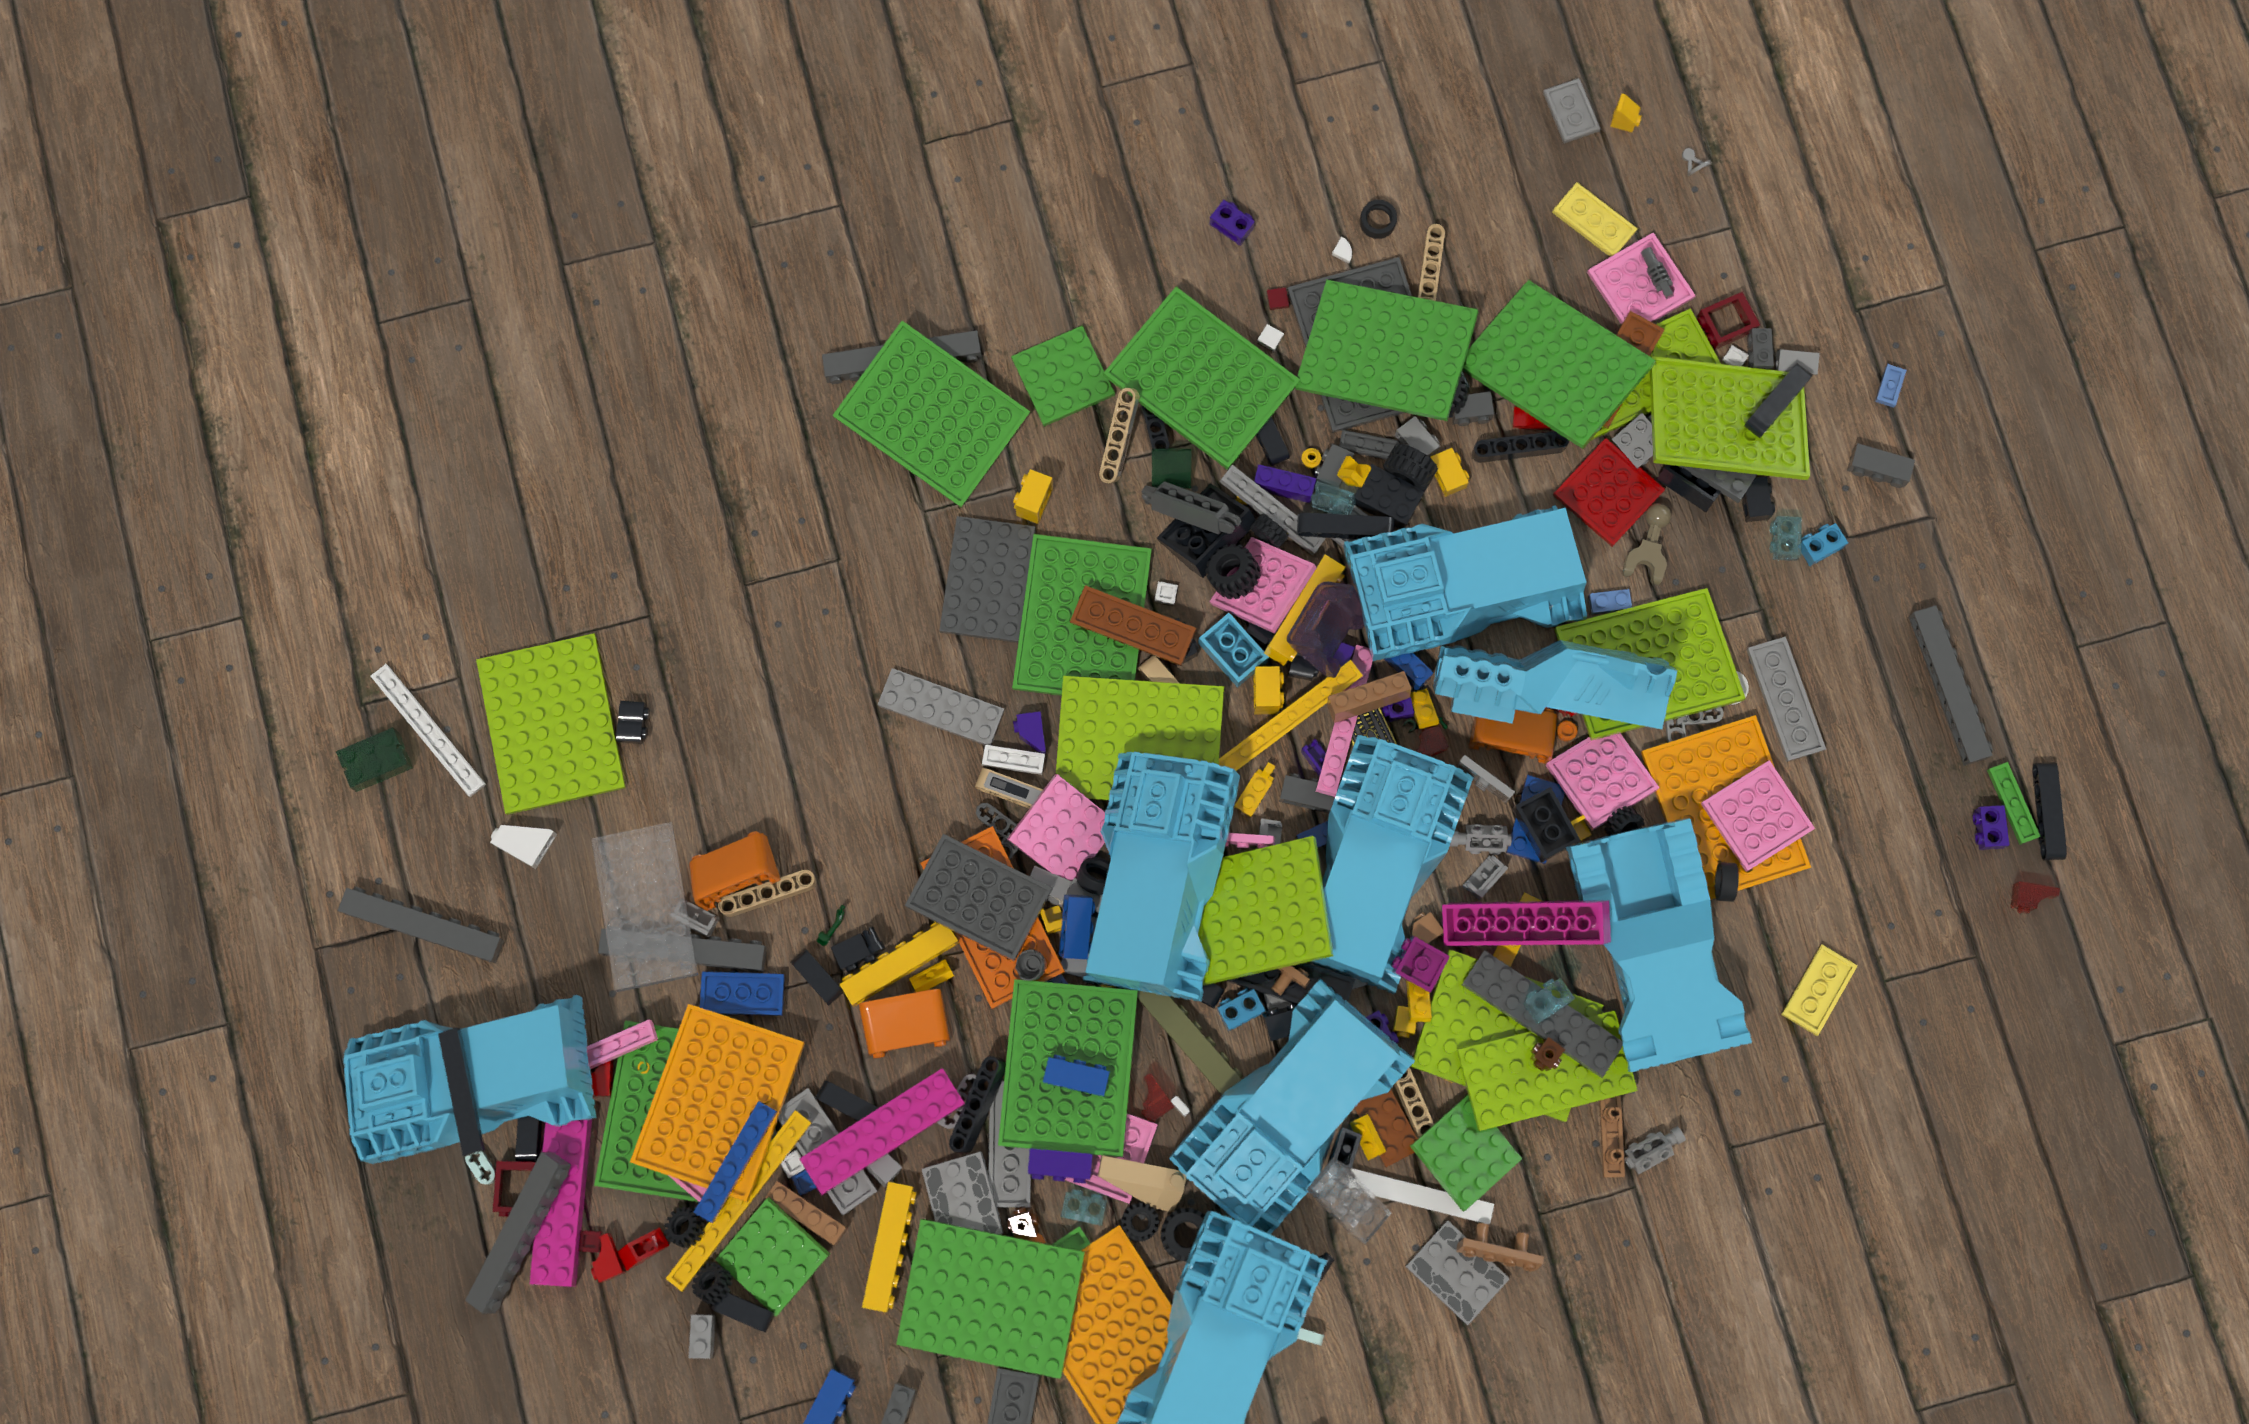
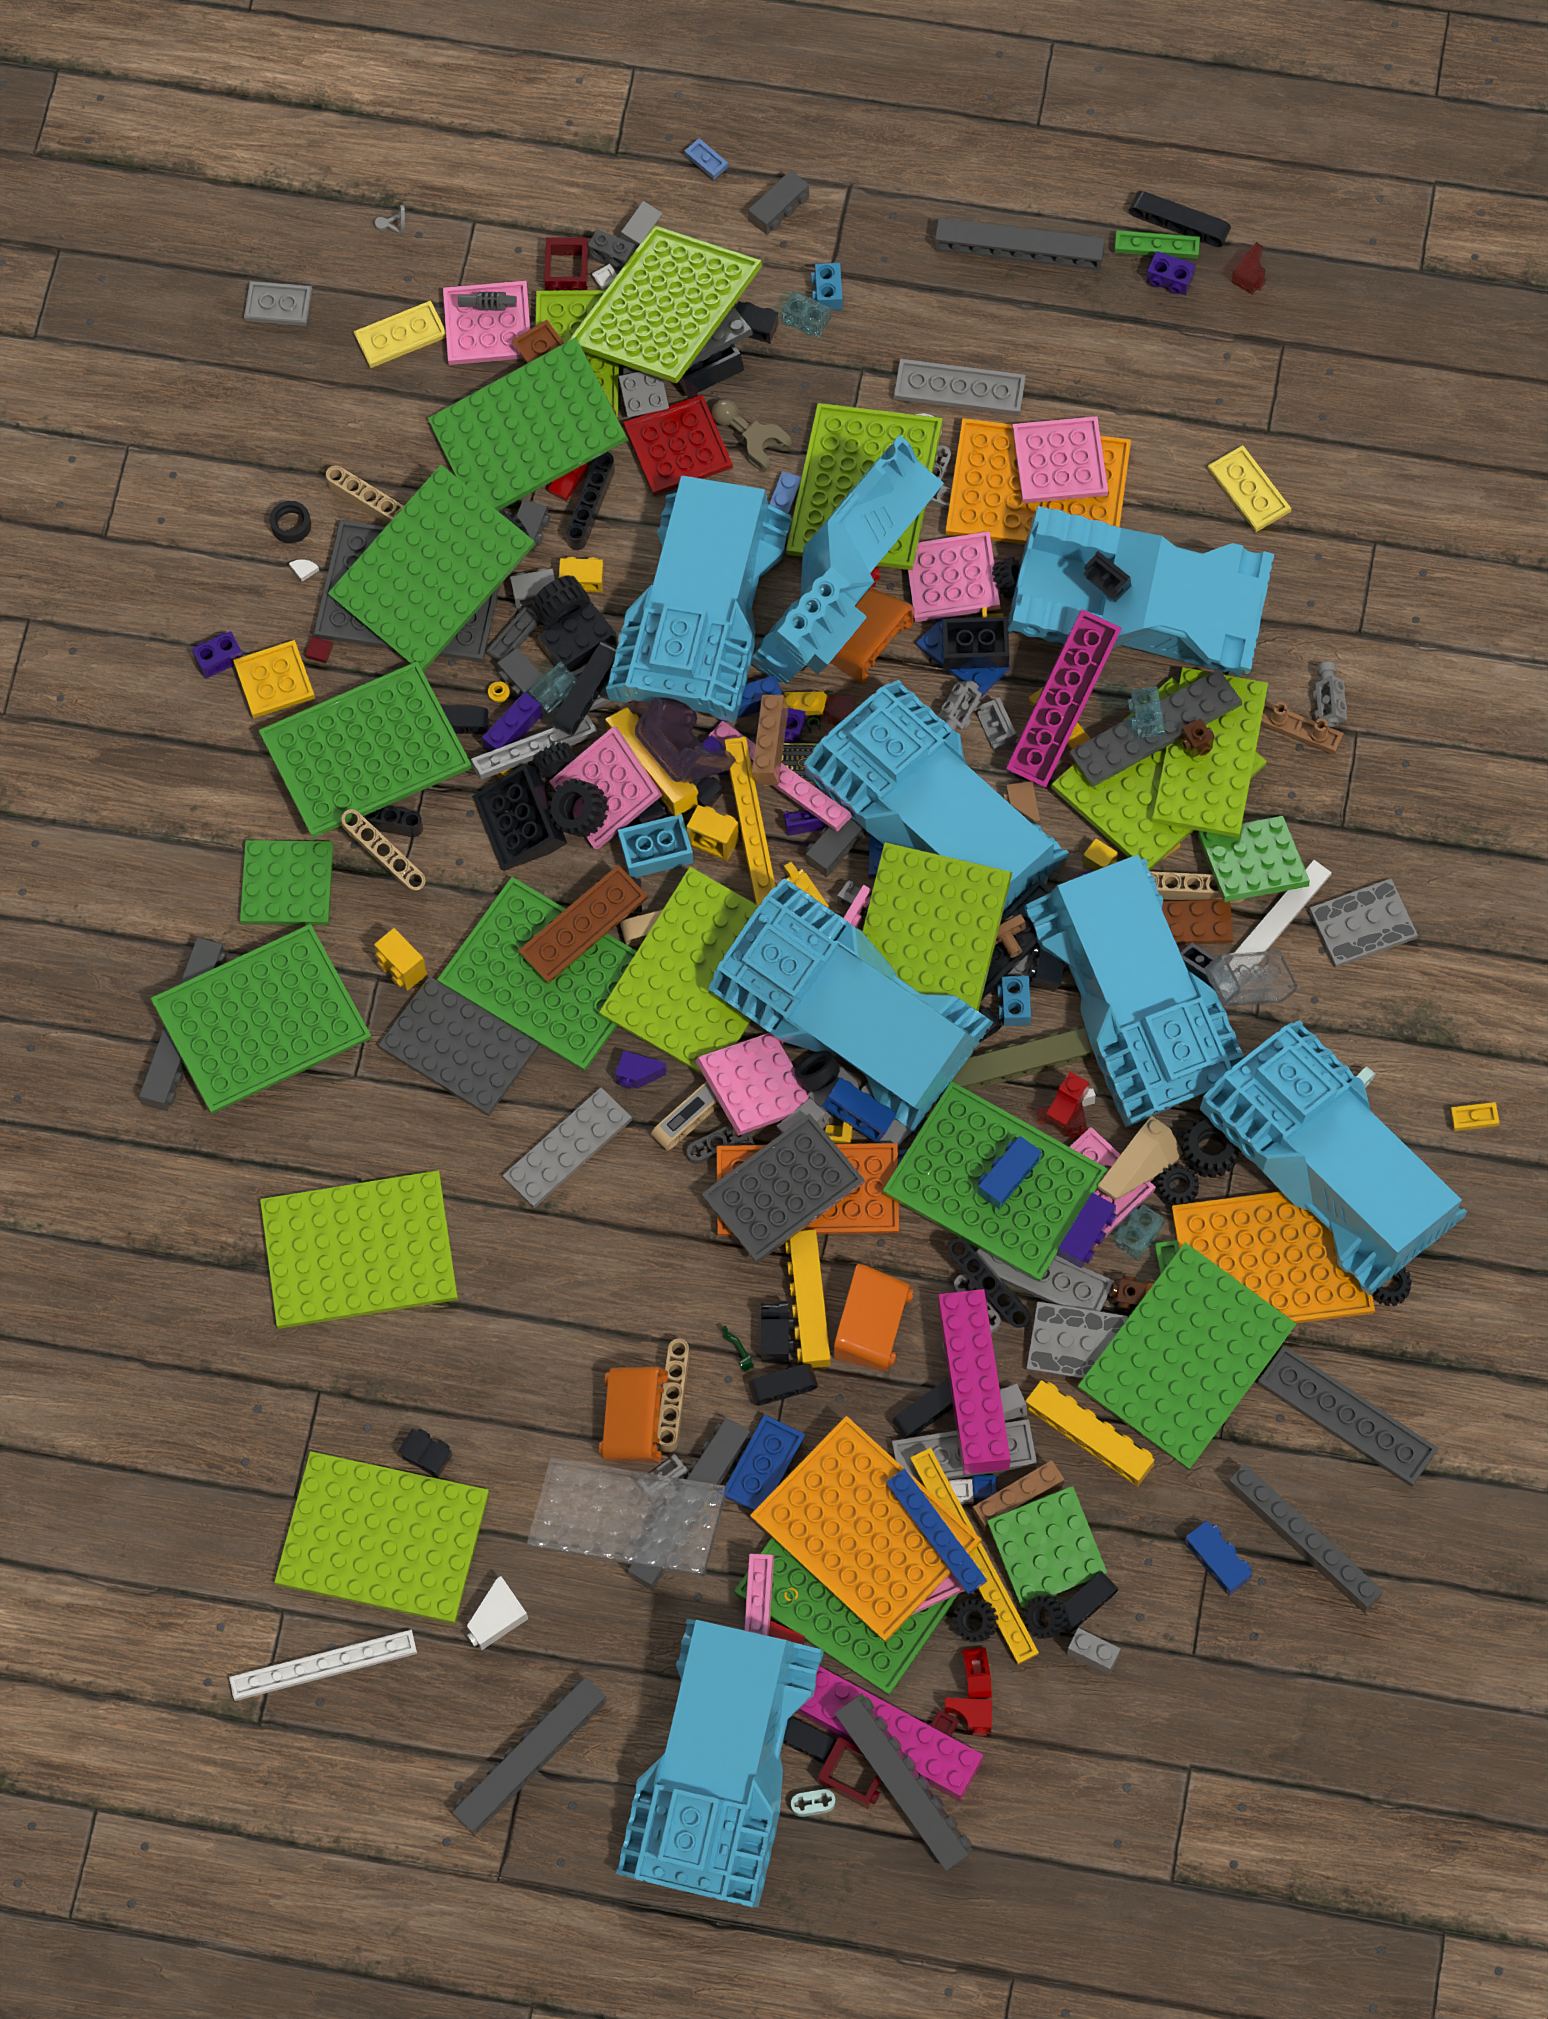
camera: 60 degrees left, 10 degrees down
clear green piece [336,727,413,792] -> none
black tile [438,1027,485,1156] -> none
yellow plate [909,959,954,992] -> none
white plate [982,745,1045,775] -> none
dark grey hair [1015,949,1046,981] -> none
dark grey hinge [1142,482,1242,534] -> none
clear green tile [1152,449,1192,488] -> none
white tile [1155,581,1178,605] -> none
white tile [1257,324,1284,351] -> none
yellow panel [1337,456,1371,487] -> none
yellow plate [1350,1114,1387,1160] -> none
magenta plate [1391,936,1450,993] -> none
yellow plate [1406,980,1432,1022] -> none
light grey plate [1457,755,1515,803] -> none
medium nougat plate [1457,1223,1544,1271] -> none
orange tile [1556,721,1578,742] -> none
yellow slope [1610,93,1642,132] -> none
black tyre [1715,862,1739,902] -> none
black beam [1744,363,1813,438] -> none
none -> yellow plate [233,640,315,719]
none -> lime plate [260,1170,458,1329]
none -> red arch [1046,1072,1089,1128]
none -> black hinge [1083,551,1132,602]

